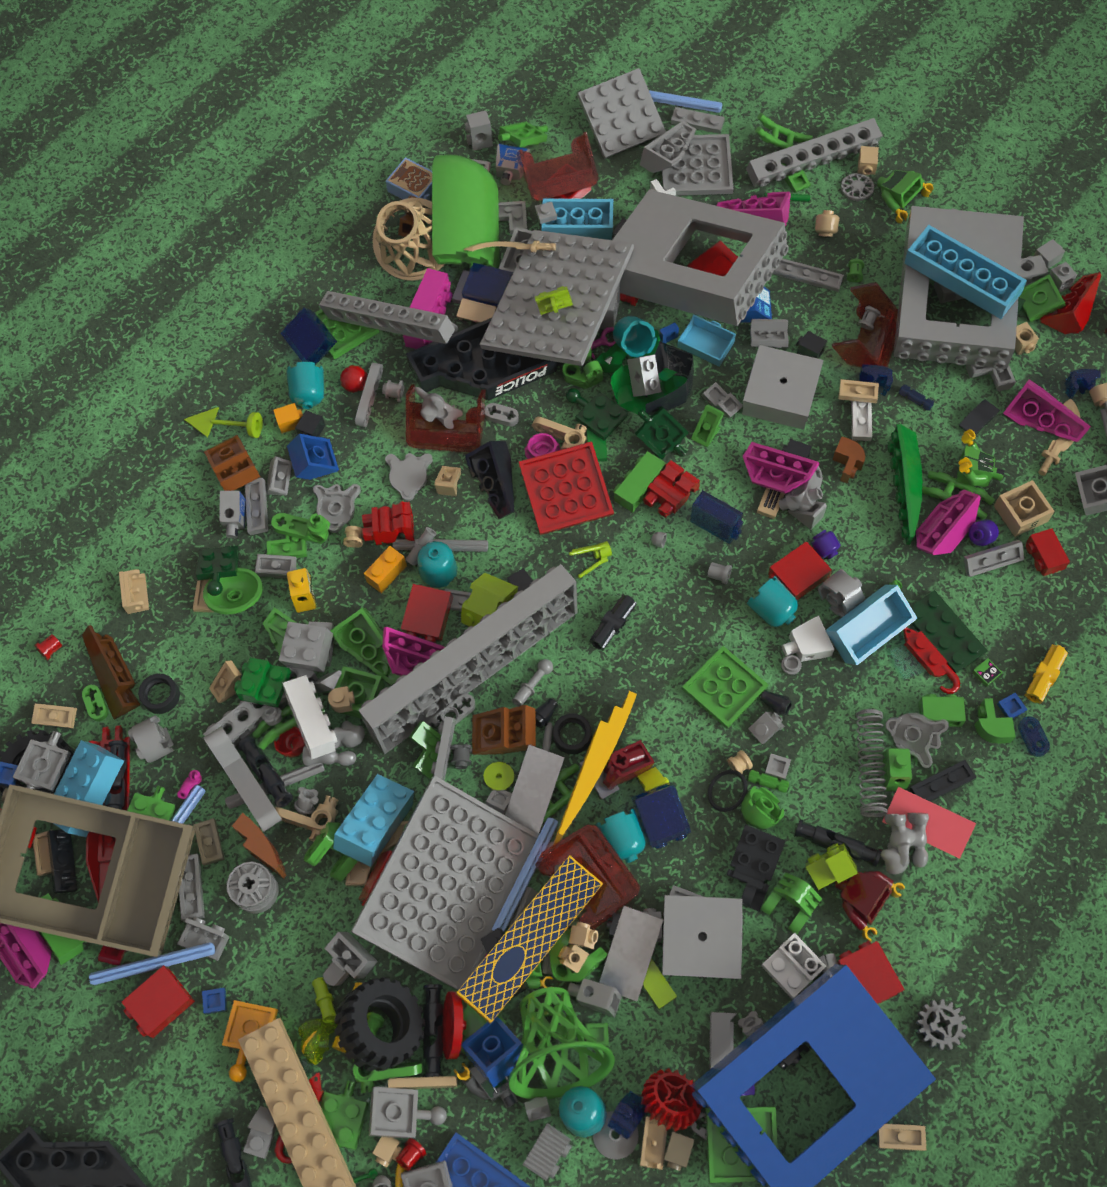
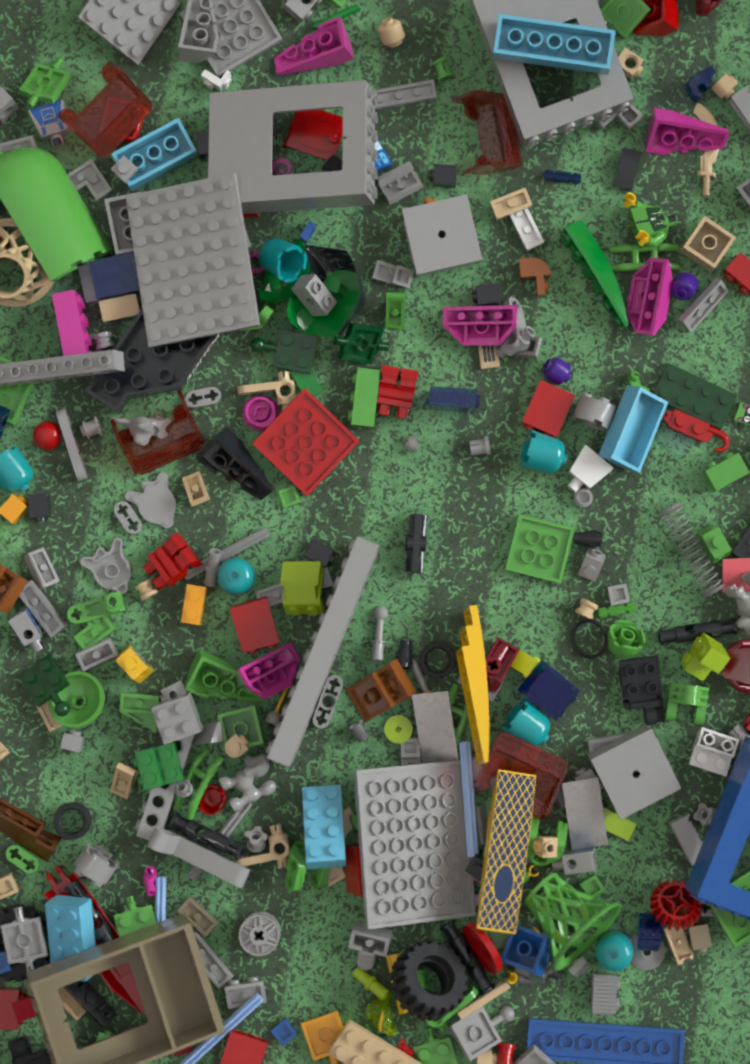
camera: 30 degrees left, 20 degrees up
dark orange slope [232,813,287,879] -> none
white brick [283,675,337,759] -> none
blue slope [287,434,339,480] -> none
bright green plate [409,721,453,779] -> none
light grey plate [431,716,456,781] -> none
tan sword [464,241,556,252] -> none
lime hips [535,286,573,315] -> none
tan plate [568,922,598,949] -> none
lime plant [569,541,612,578] -> none
medium azure container [677,314,736,367] -> none
light grey bush [858,306,881,330] -> none
clear blue hand [859,364,893,396] -> none
light grey tile [886,713,949,768] -> none
none -> light grey plate [60,730,85,752]
none -> light grey beam [114,501,143,534]
none -> bright green tile [277,485,301,509]

